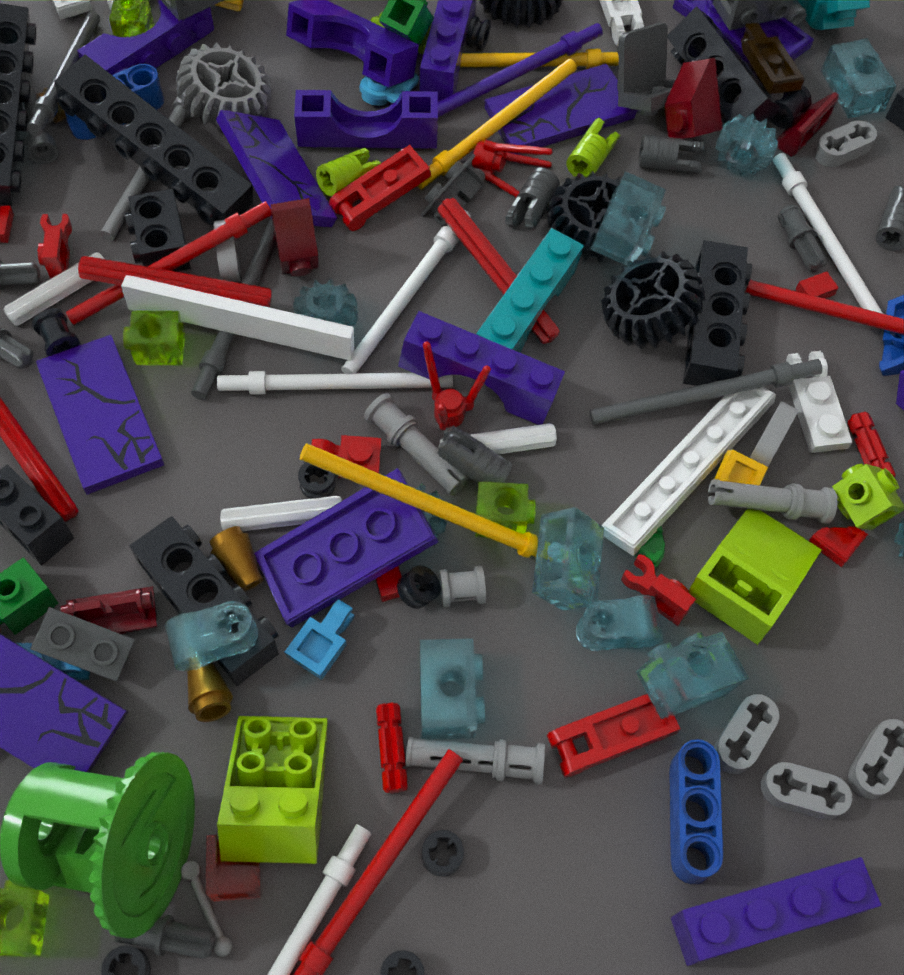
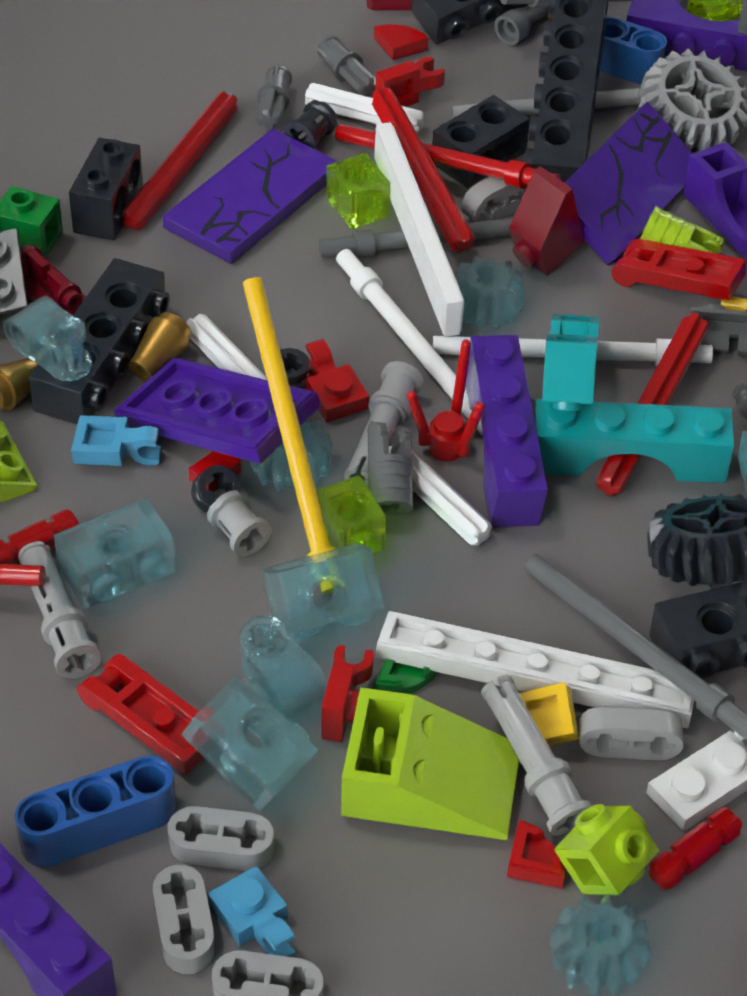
camera: 65 degrees right, 15 degrees down
none -> dark azure plate [207,866,296,957]
none -> teal arch [542,314,600,411]

